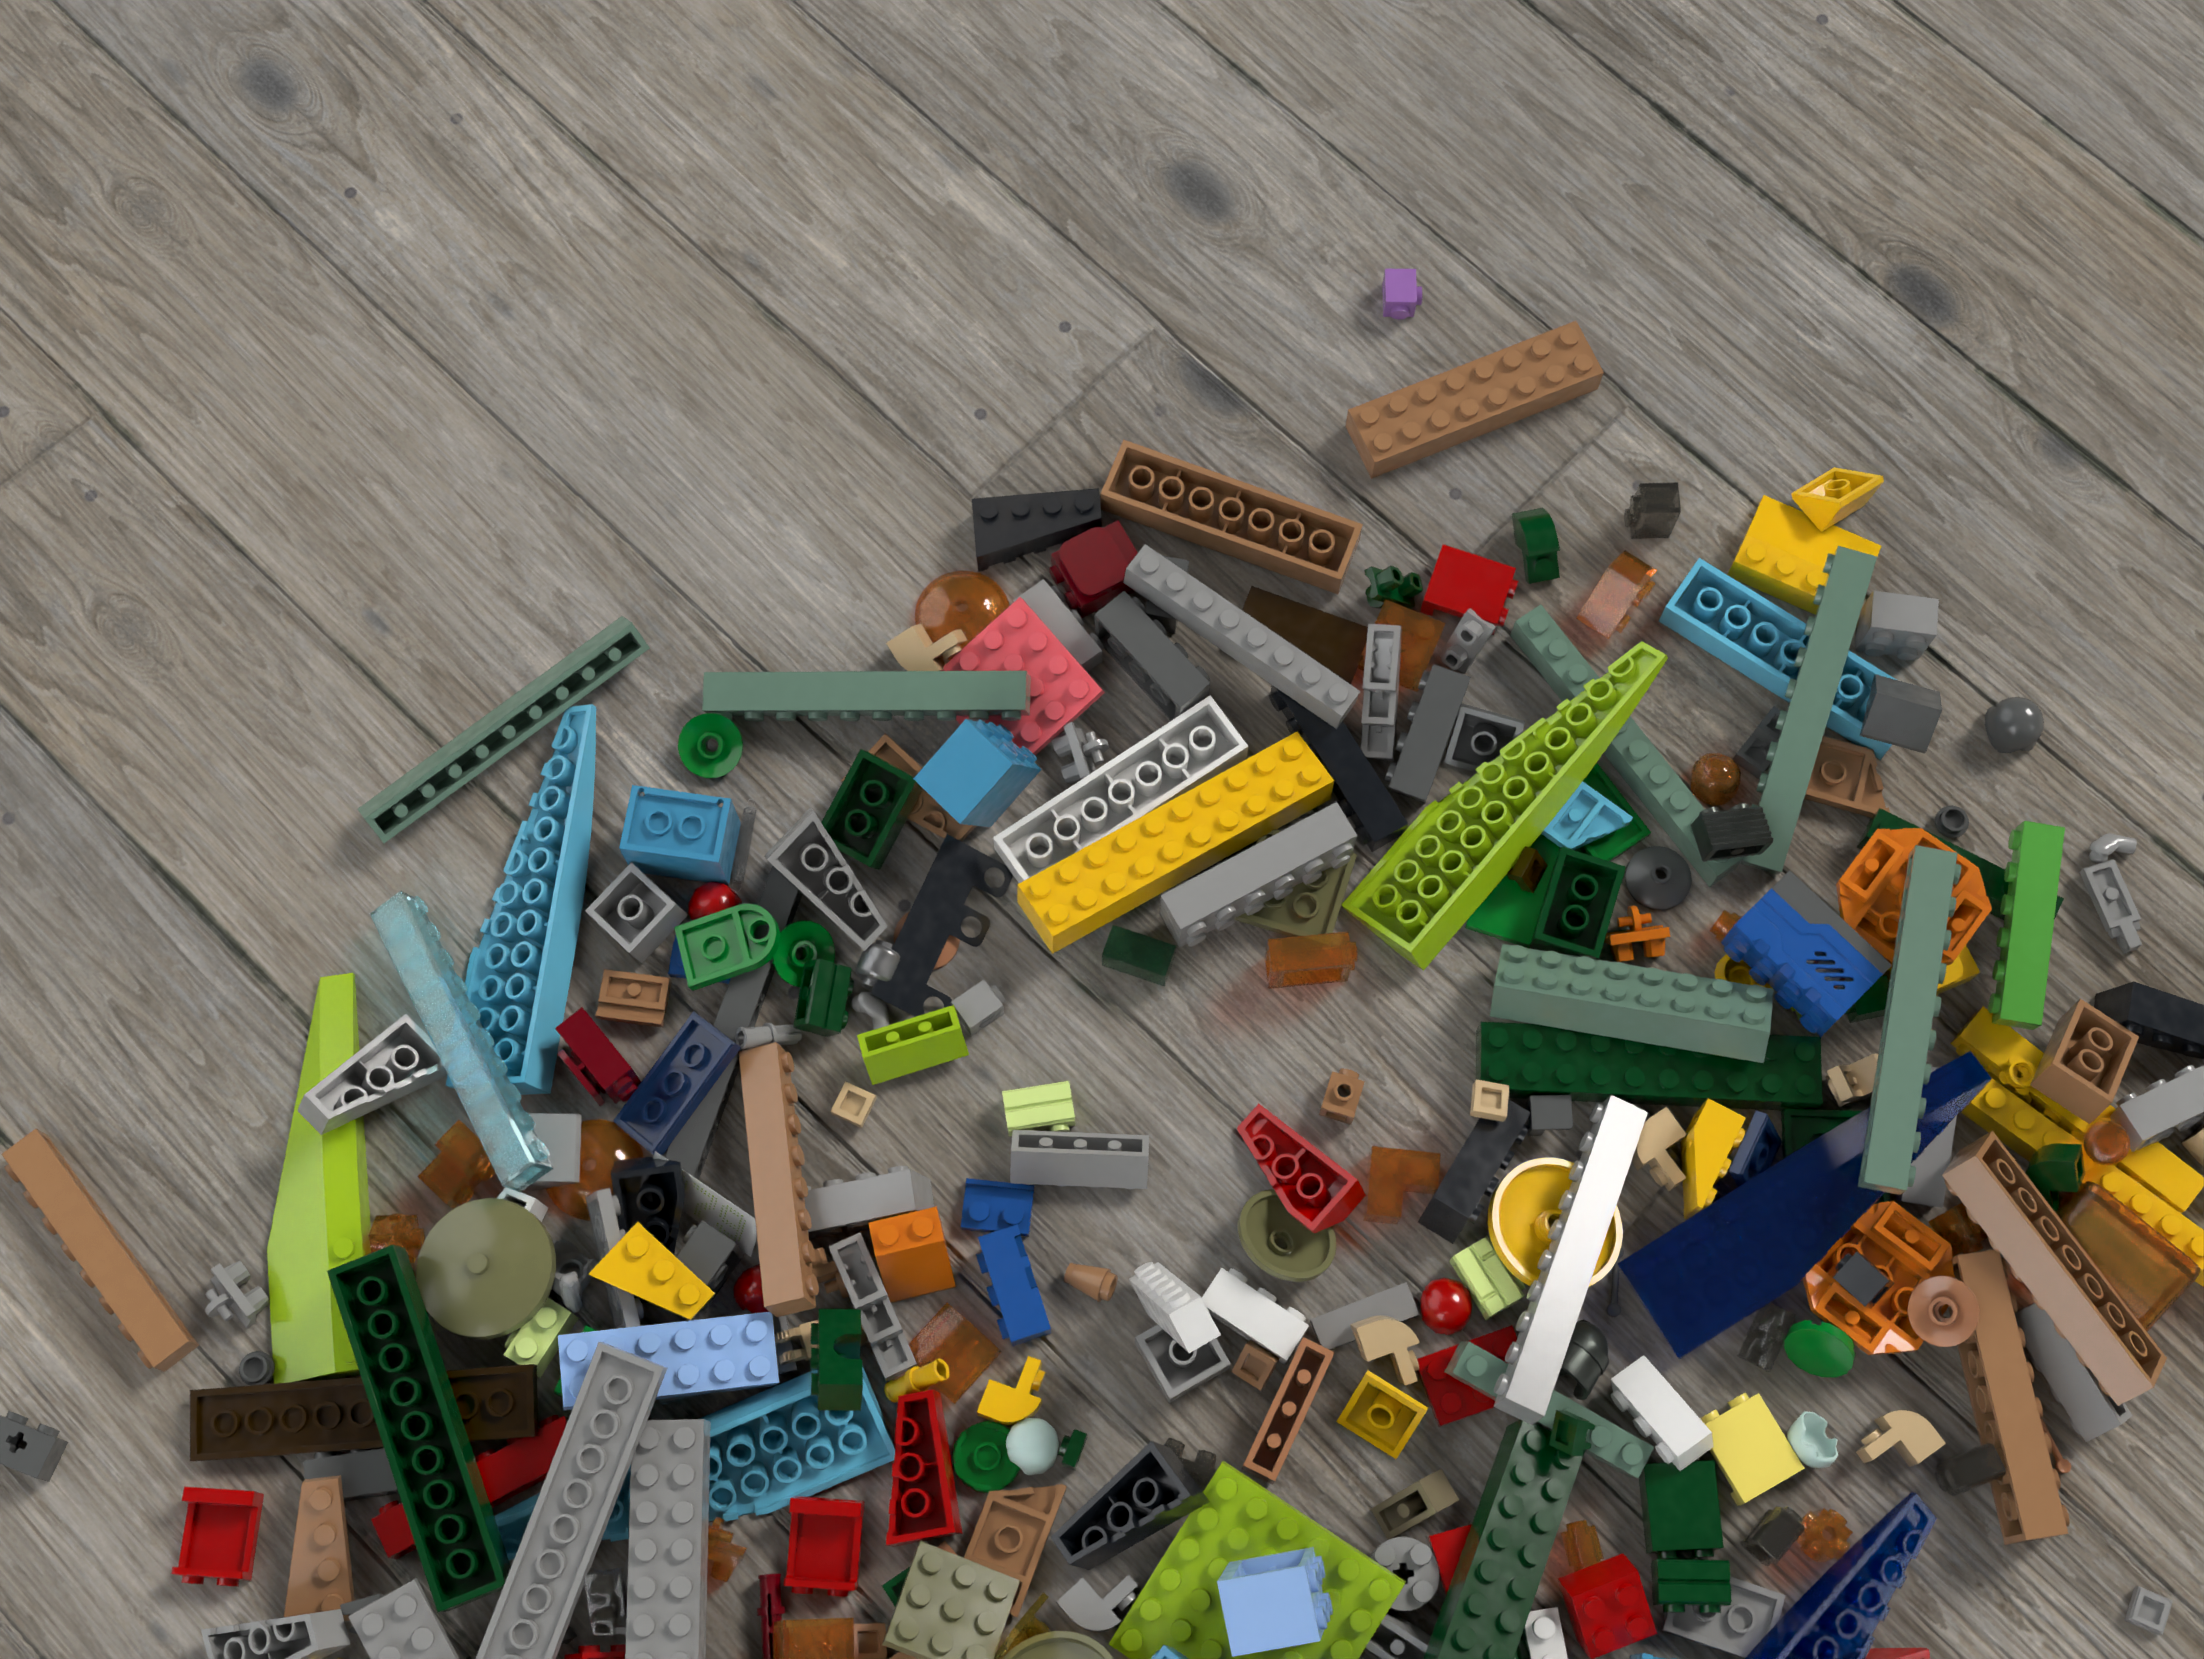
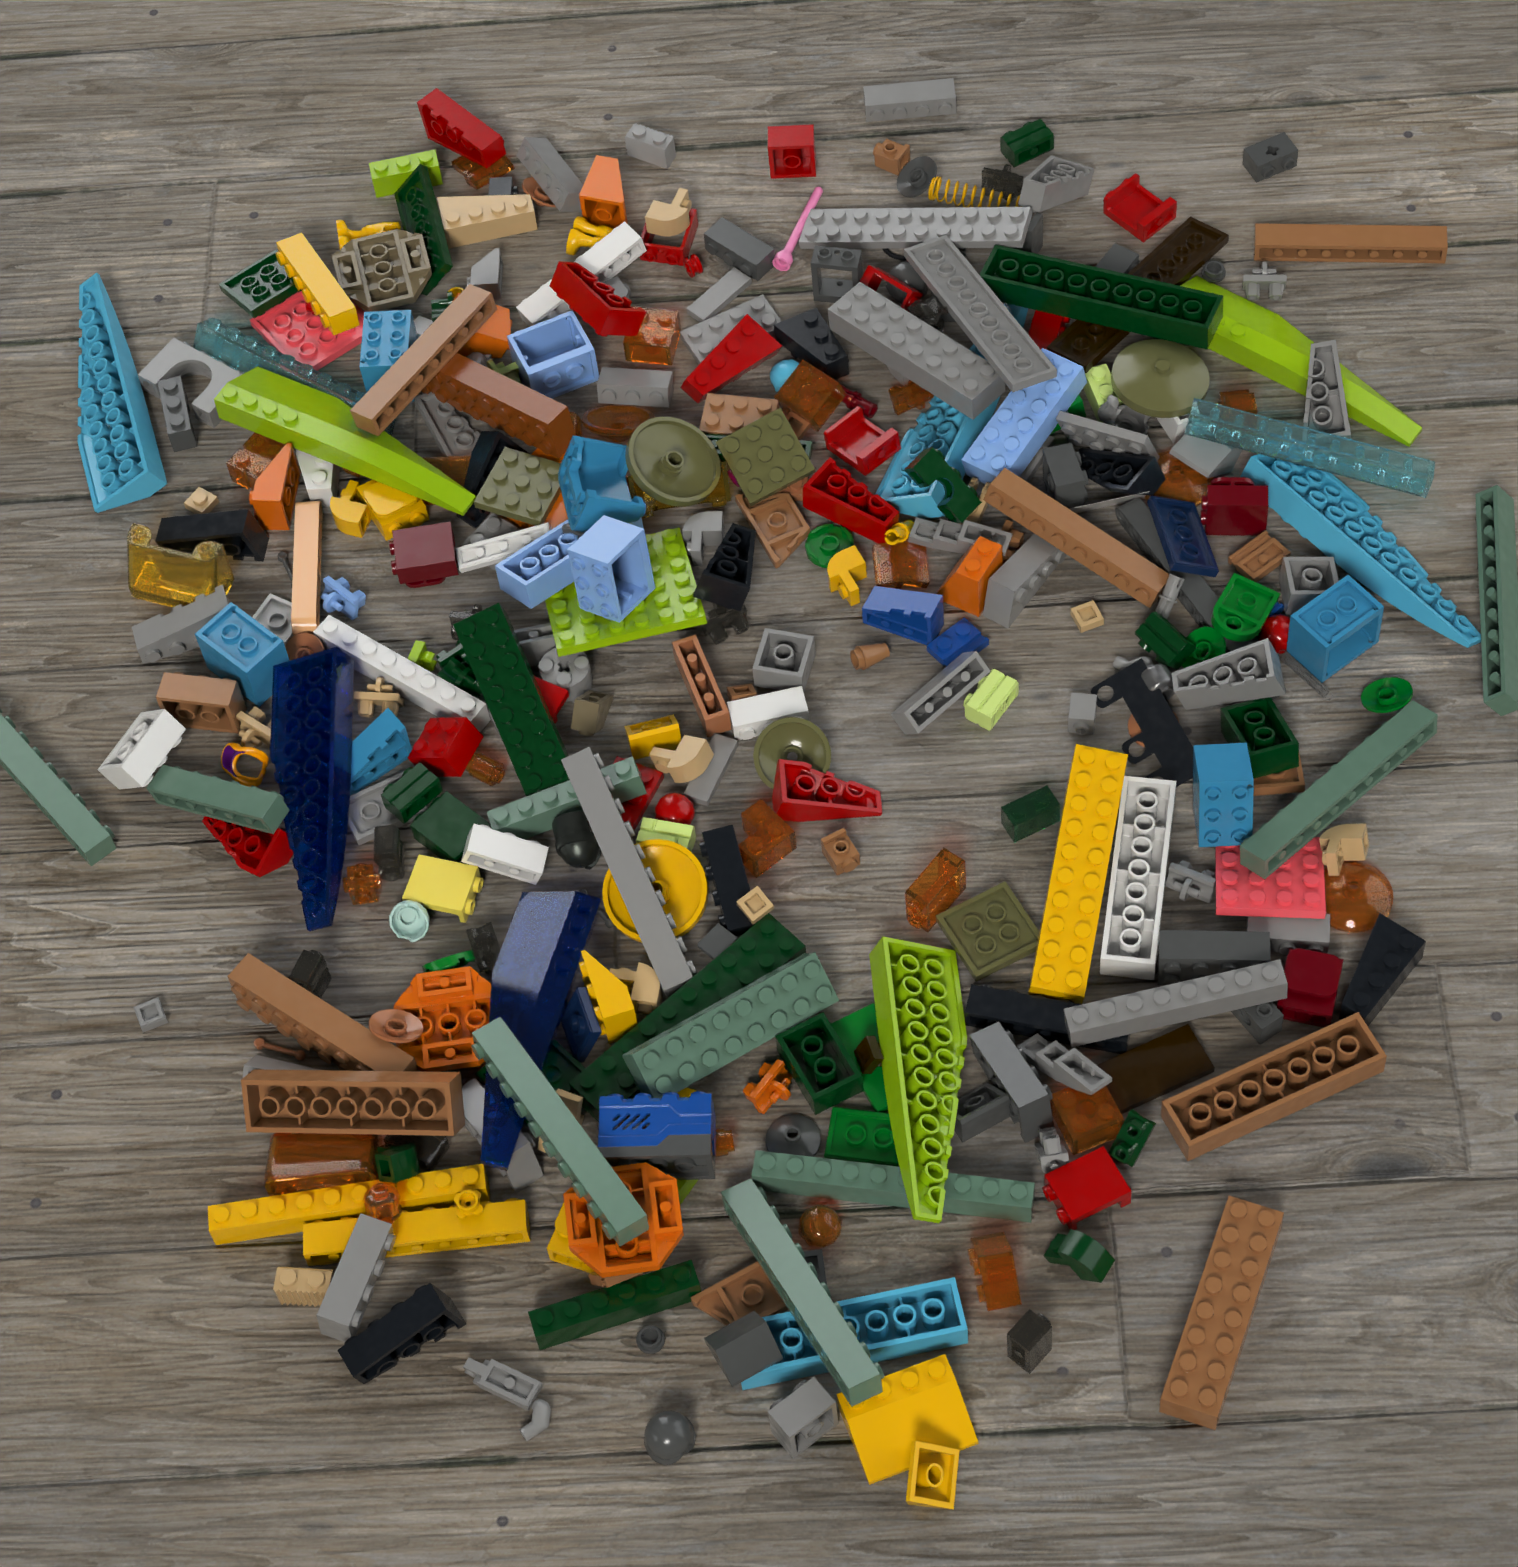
camera: 140 degrees right, 15 degrees down
medium nougat wing [284,1475,355,1621] -> none
clear orange brick [369,1213,425,1263] -> none
yellow wing [588,1222,715,1320] -> none
lime brick [857,1005,969,1085] -> none
light aqua hair [1006,1418,1060,1475] -> none
dark green plate [1058,1429,1087,1470] -> none
white brick [1129,1262,1221,1353] -> none
light grey brick [1160,802,1357,948] -> none
medium lavender brick [1382,269,1422,319] -> none
medium azure wing [1541,781,1633,850] -> none
dark green tile [1549,1410,1595,1456] -> none
pearl dark grey brick [1691,803,1773,862] -> none
black brick [1833,1252,1894,1309] -> none
tan brick [1856,1410,1946,1467] -> none
bright green brick [1988,821,2065,1030] -> none
medium nougat brick [2030,998,2139,1124] -> none

